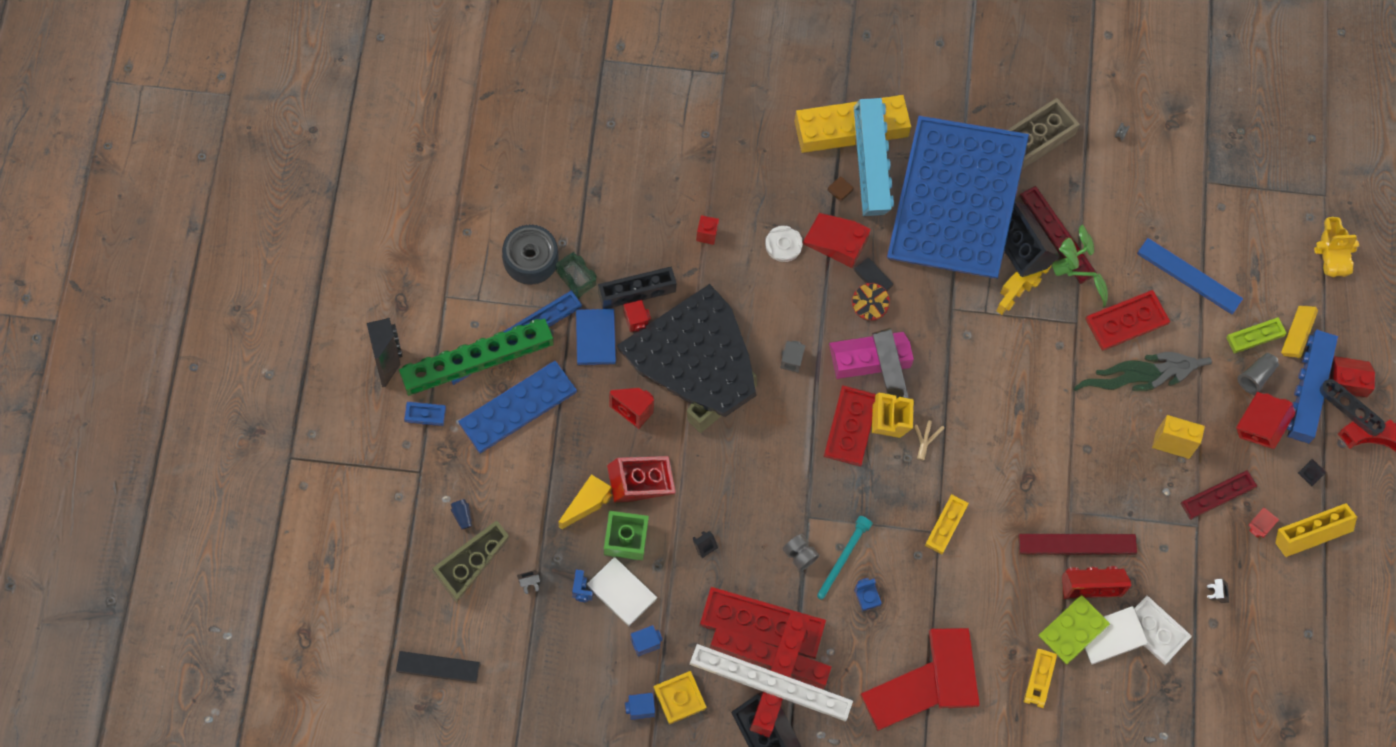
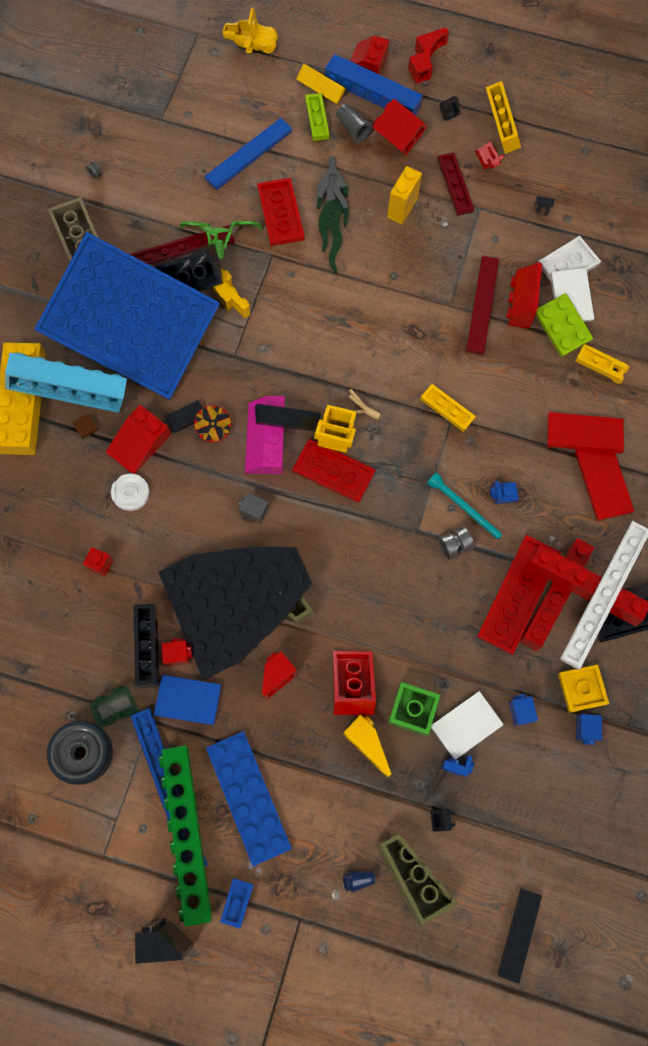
camera: 75 degrees left, 5 degrees up
black tile [693,531,718,558] -> none
black beam [1320,379,1385,436] -> none

